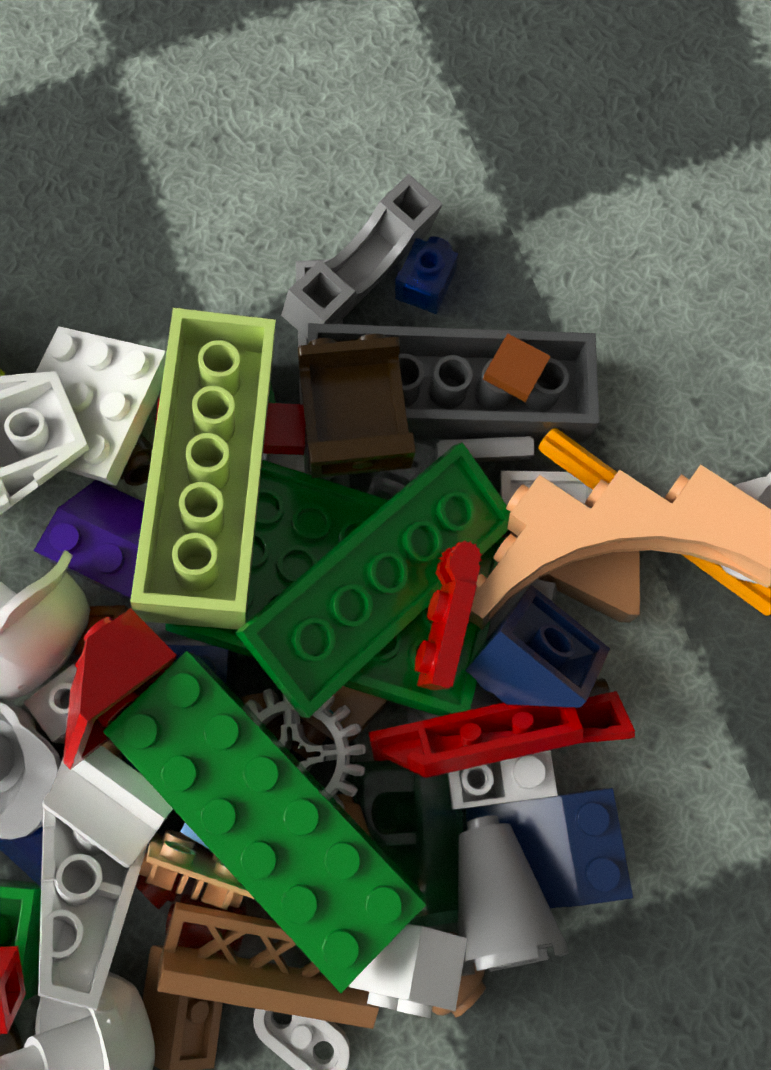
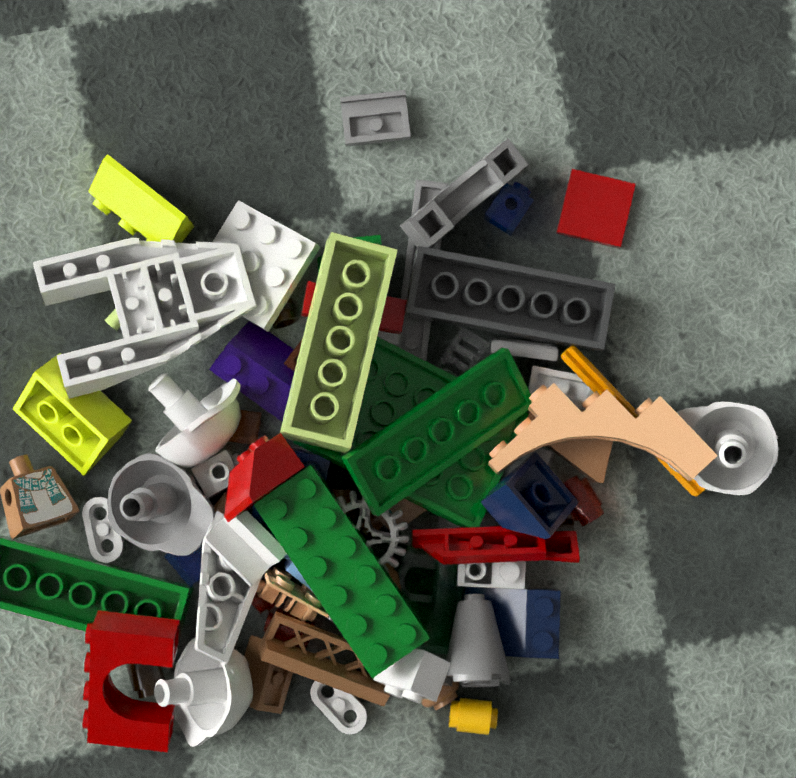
camera: 10 degrees right, 10 degrees up
dark brown panel [298,333,416,478] -> none
red hinge [415,540,482,691] -> none
dark orange tile [483,333,551,402] -> none
none -> light grey plate [340,90,411,147]
none -> yellow brick [449,698,498,735]
none -> red tile [556,169,636,249]
none -> clear red brick [563,475,605,527]

